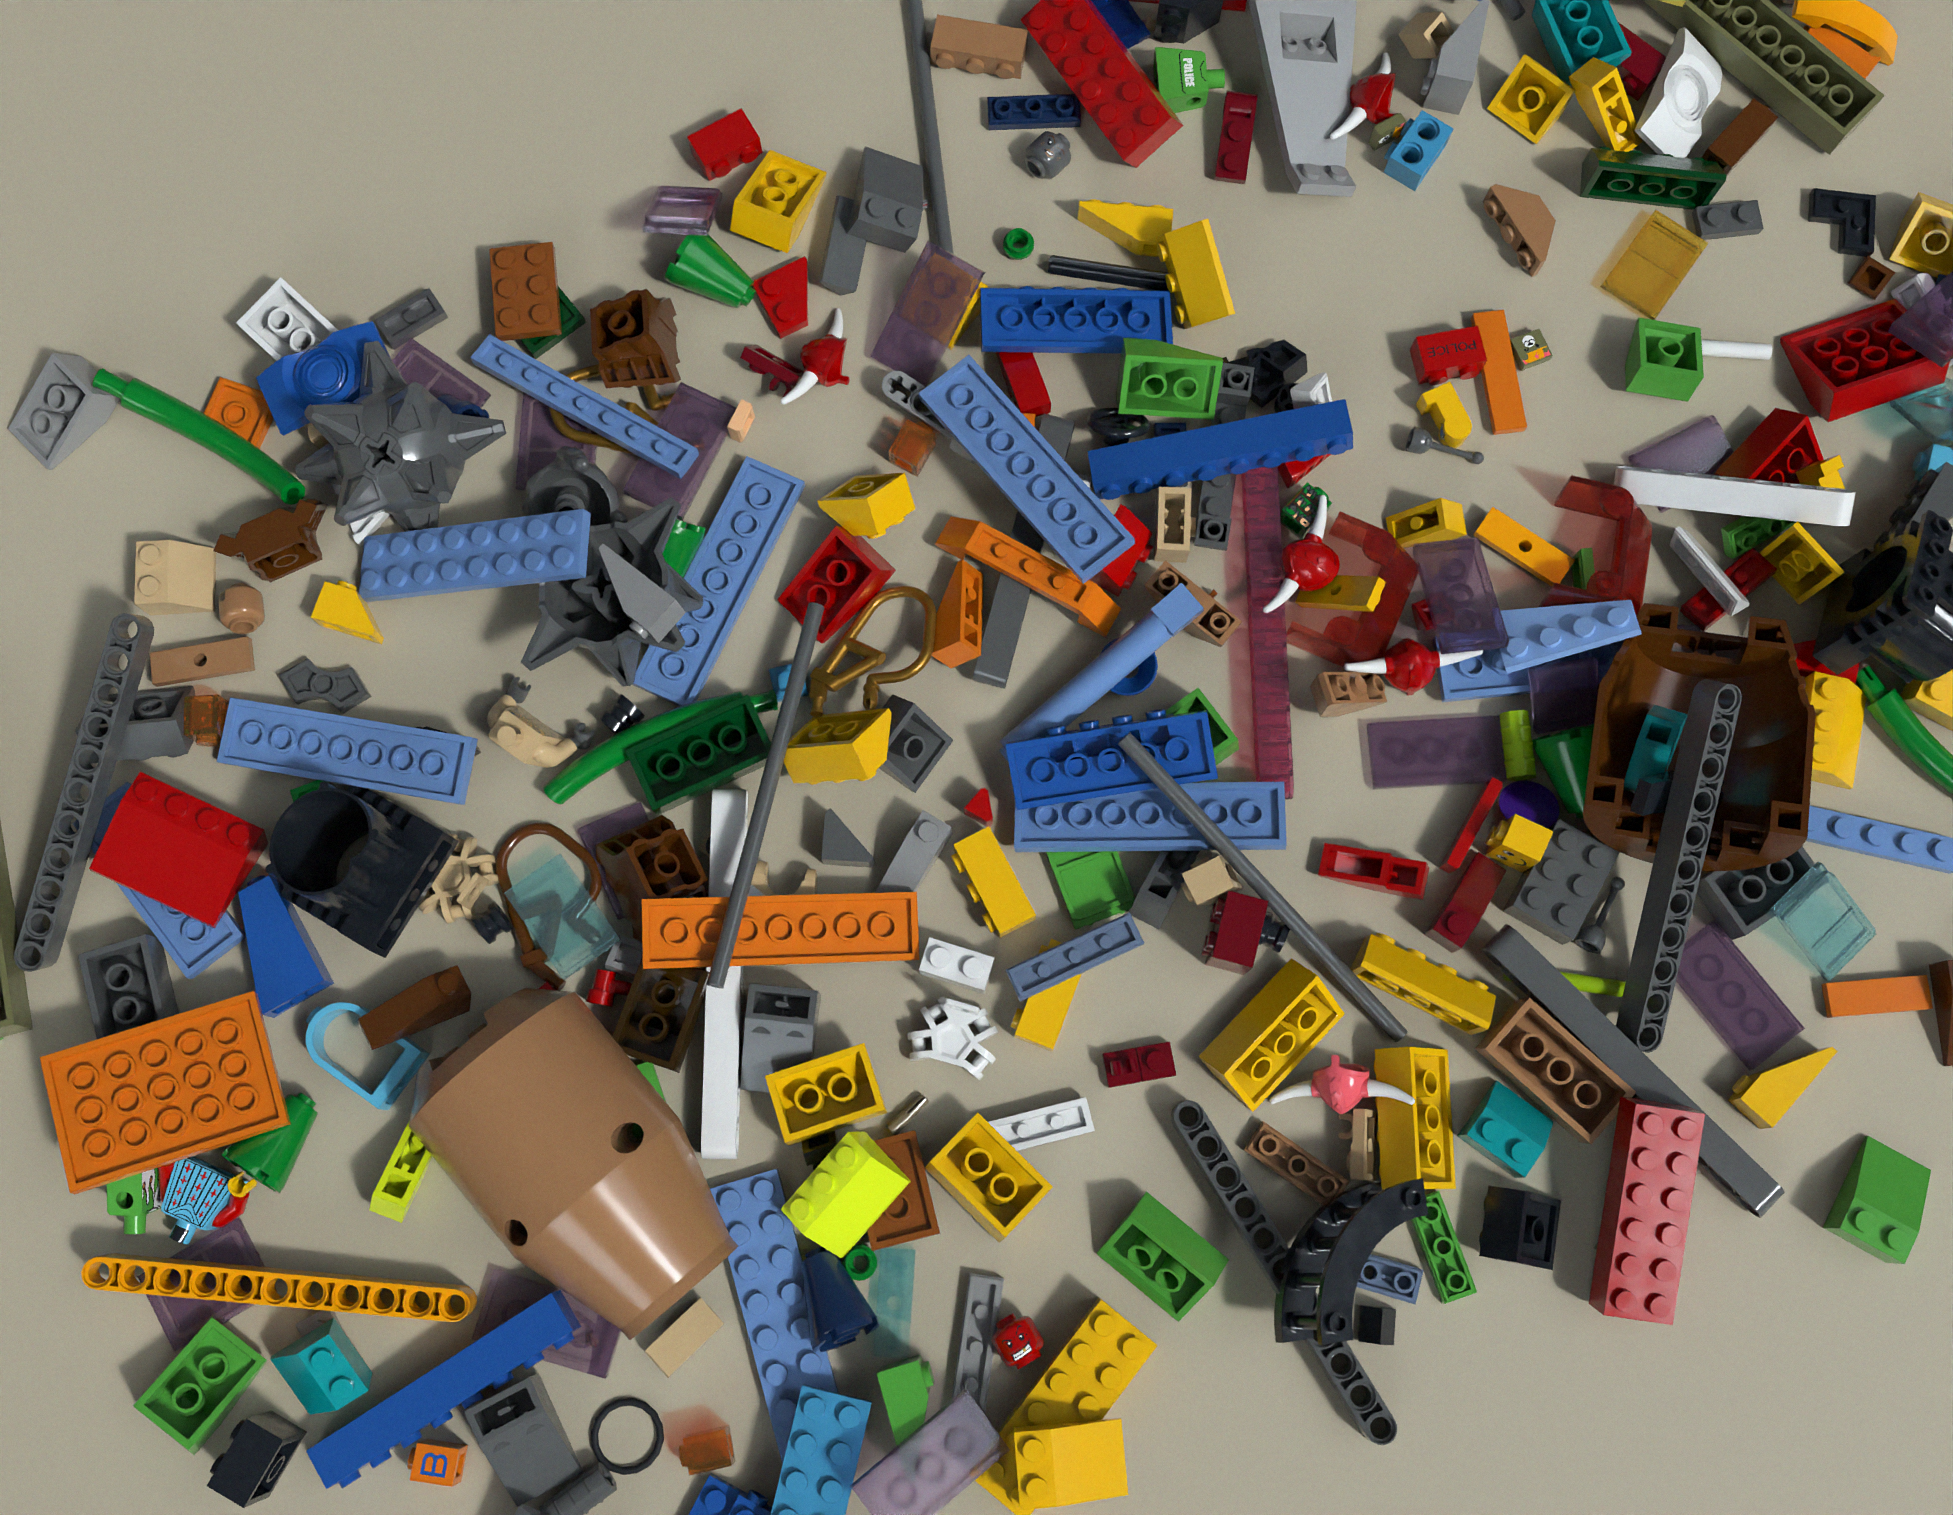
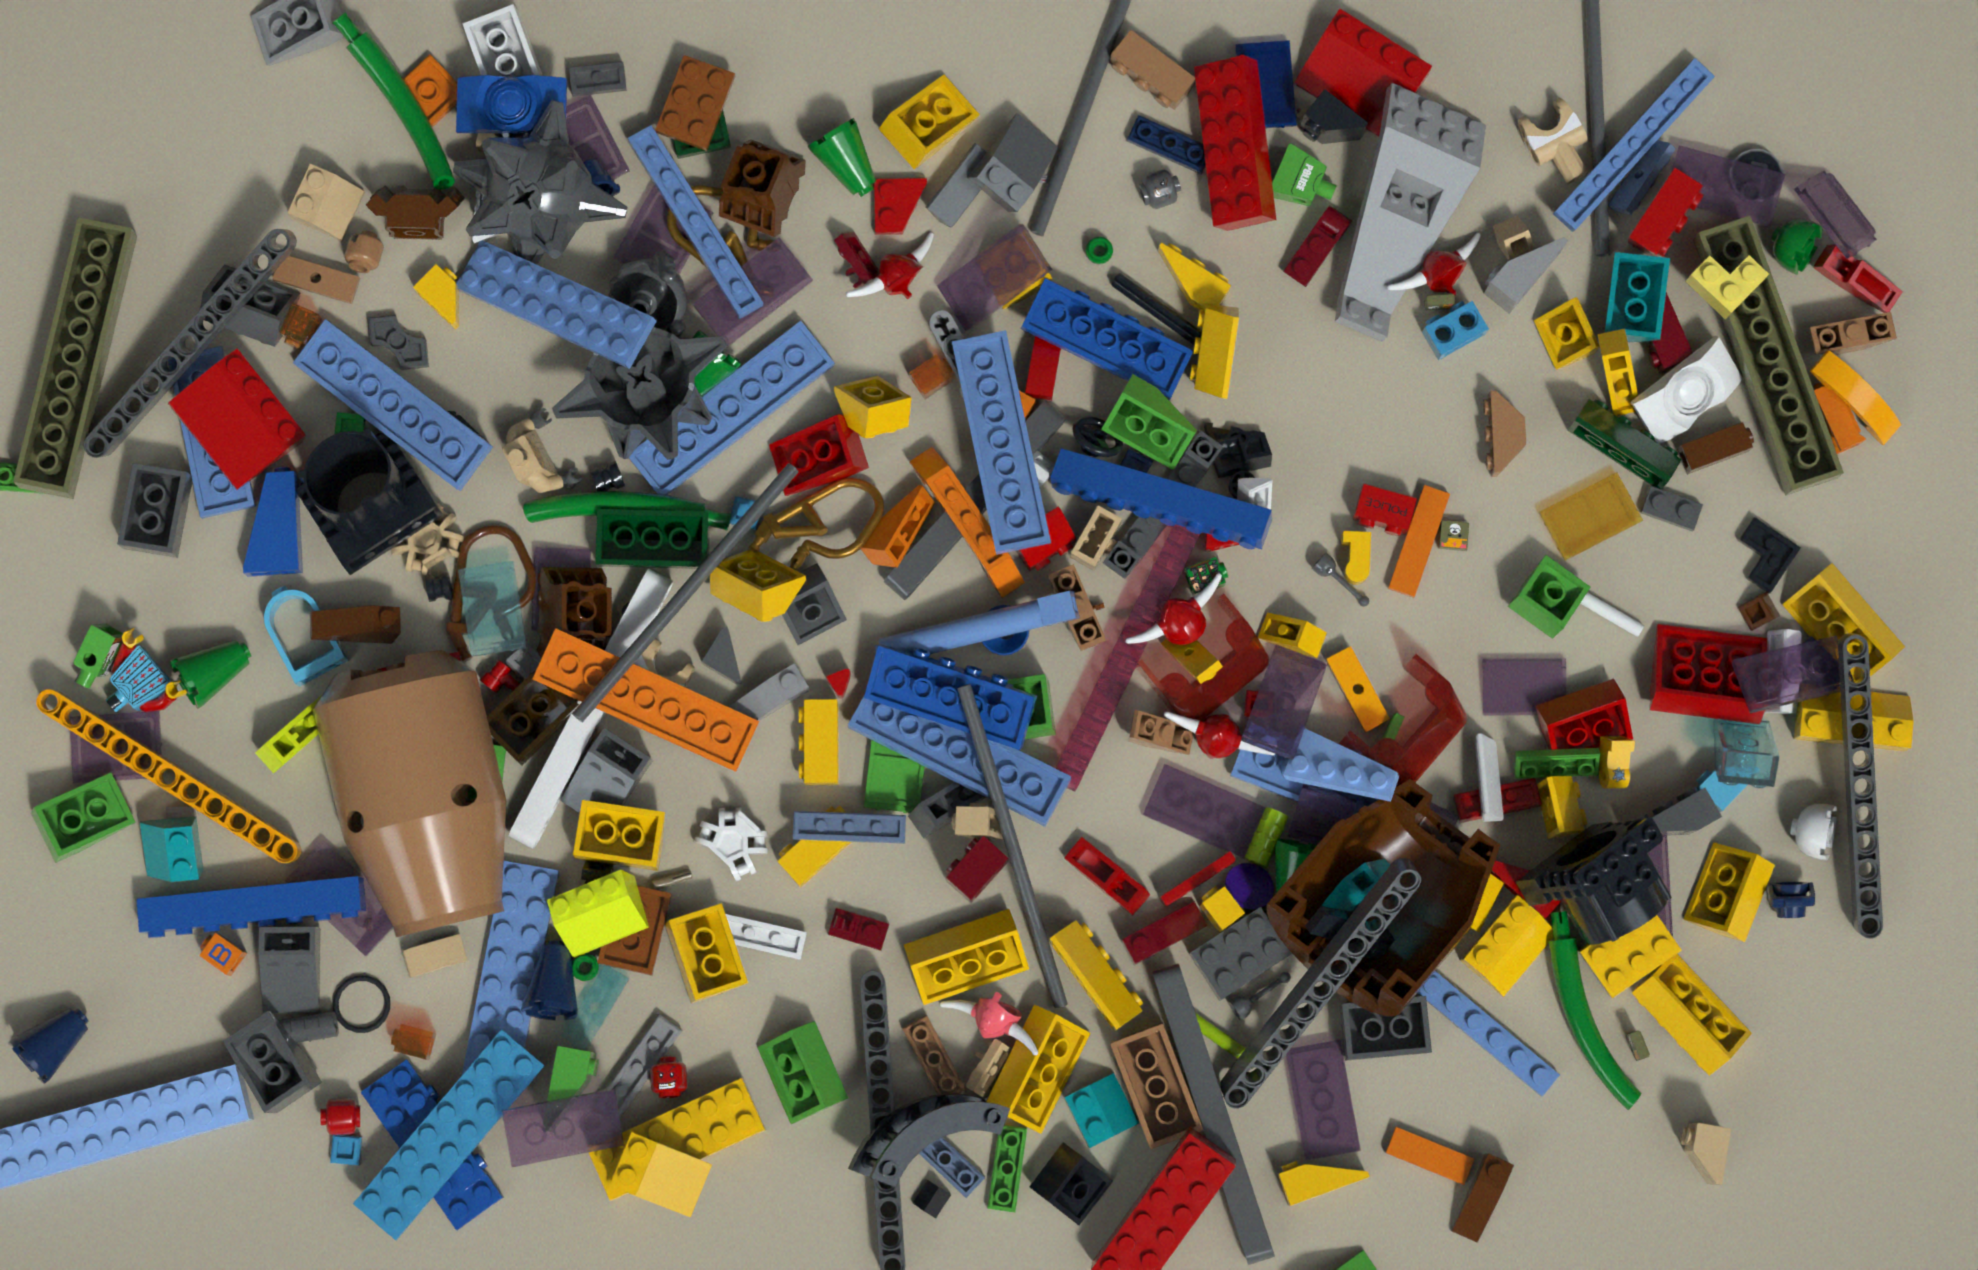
camera: 25 degrees right, 5 degrees up
orange plate [40,991,291,1195] -> none
black brick [207,1411,307,1508] -> none
light grey slope [599,544,686,643] -> none
clear purple piece [643,186,722,236] -> none
red brick [687,108,763,181] -> none
light nougat tile [727,399,755,443] -> none
white brick [919,937,995,994] -> none
black wheel [1259,912,1290,953] -> none
white beam [1611,466,1856,526] -> none
clear light blue piece [1770,862,1876,982] -> none

